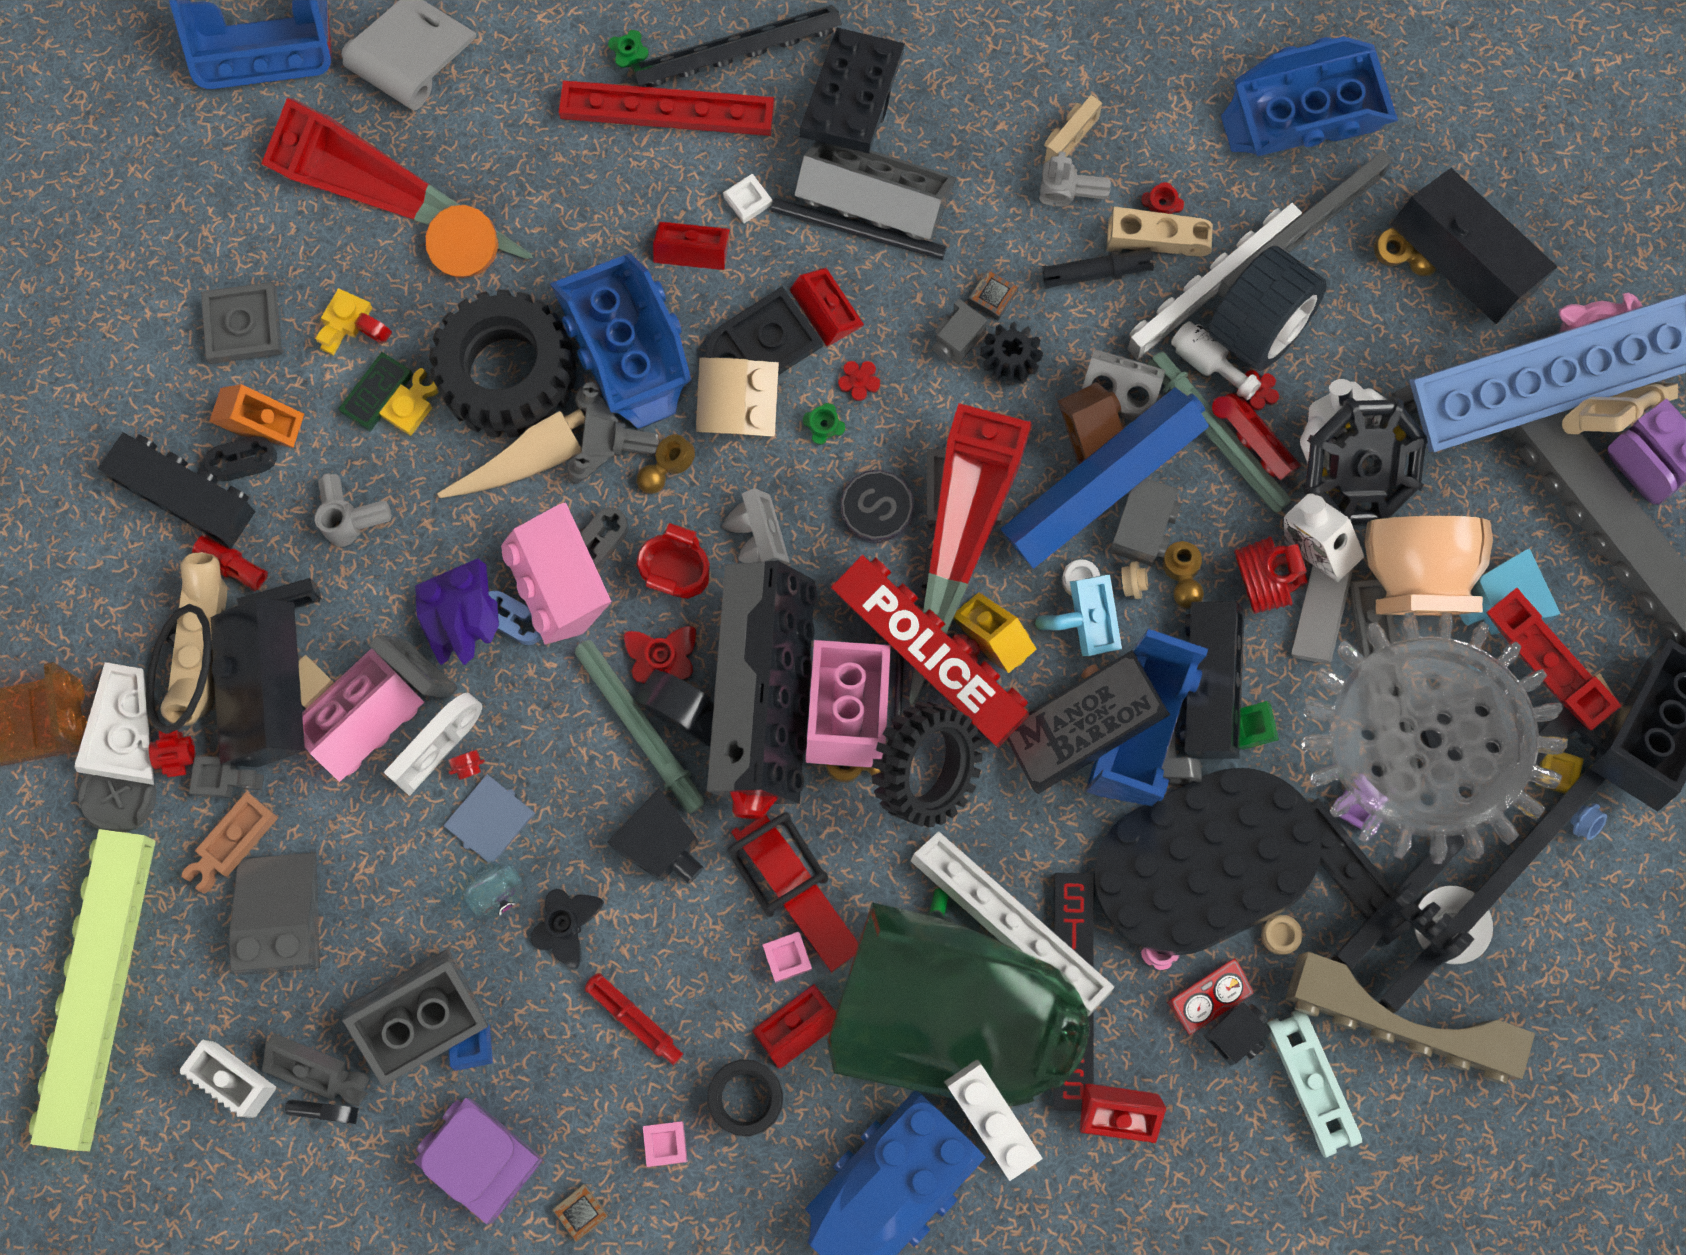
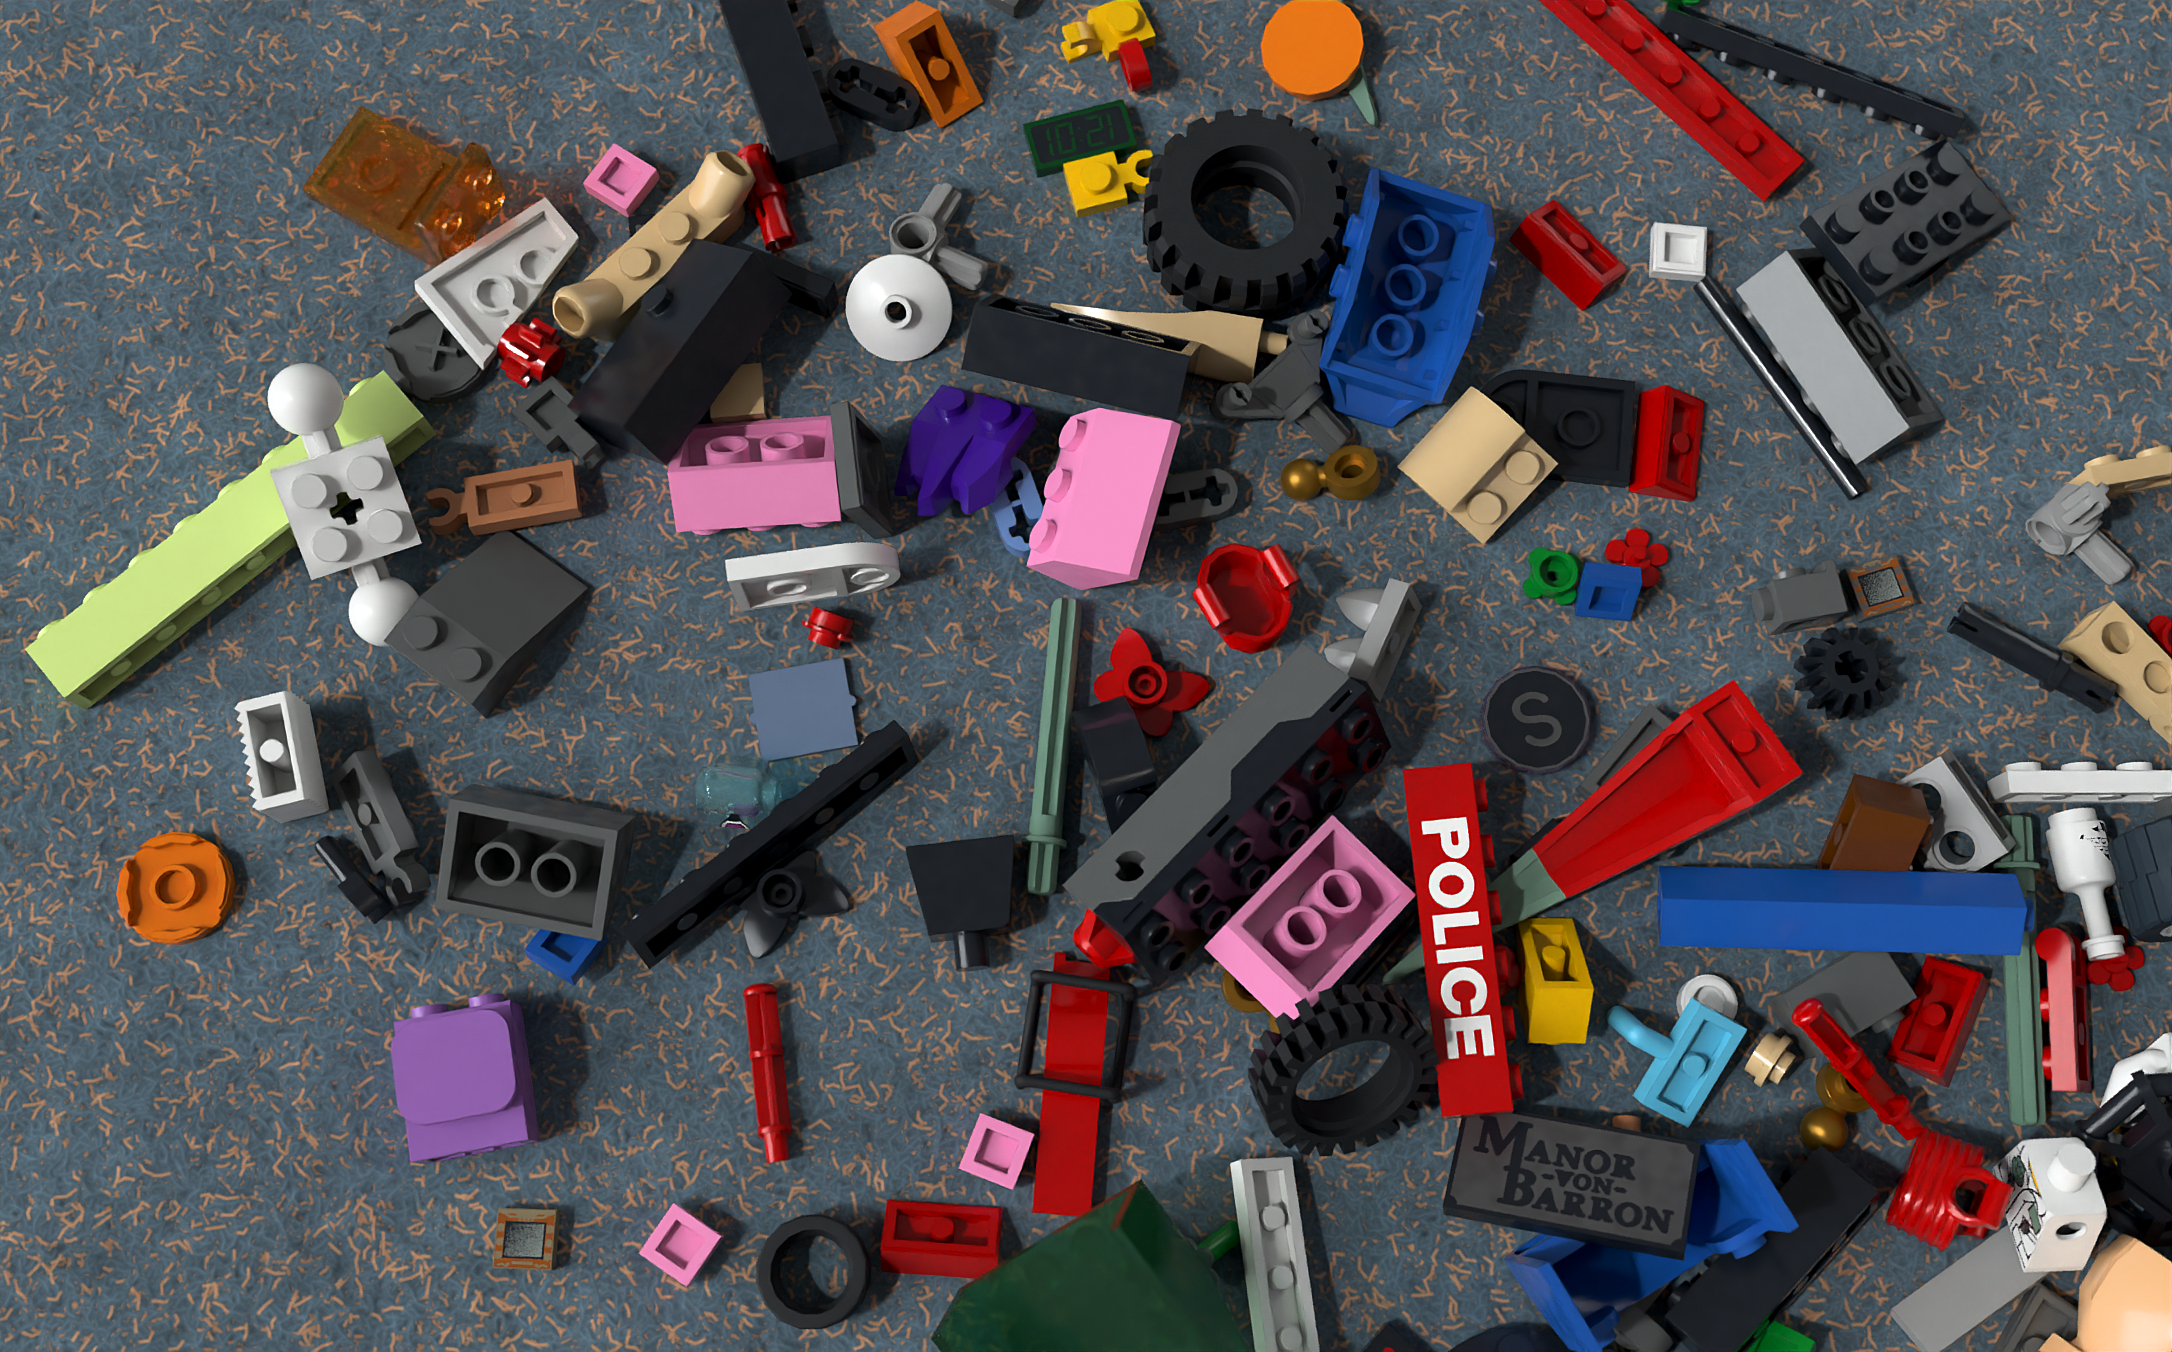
camera: 35 degrees right, 0 degrees up
black piece [146,604,212,734] -> none
none -> orange tile [116,832,236,946]
none -> white brick [268,363,422,647]
none -> bright pink plate [583,143,660,218]
none -> black plate [620,720,919,969]
none -> white dish [846,254,953,362]
none -> black brick [961,294,1201,421]
none -> blue plate [1574,562,1642,622]
none -> red piece [1791,998,1923,1140]
none -> red slope [1886,956,1989,1088]

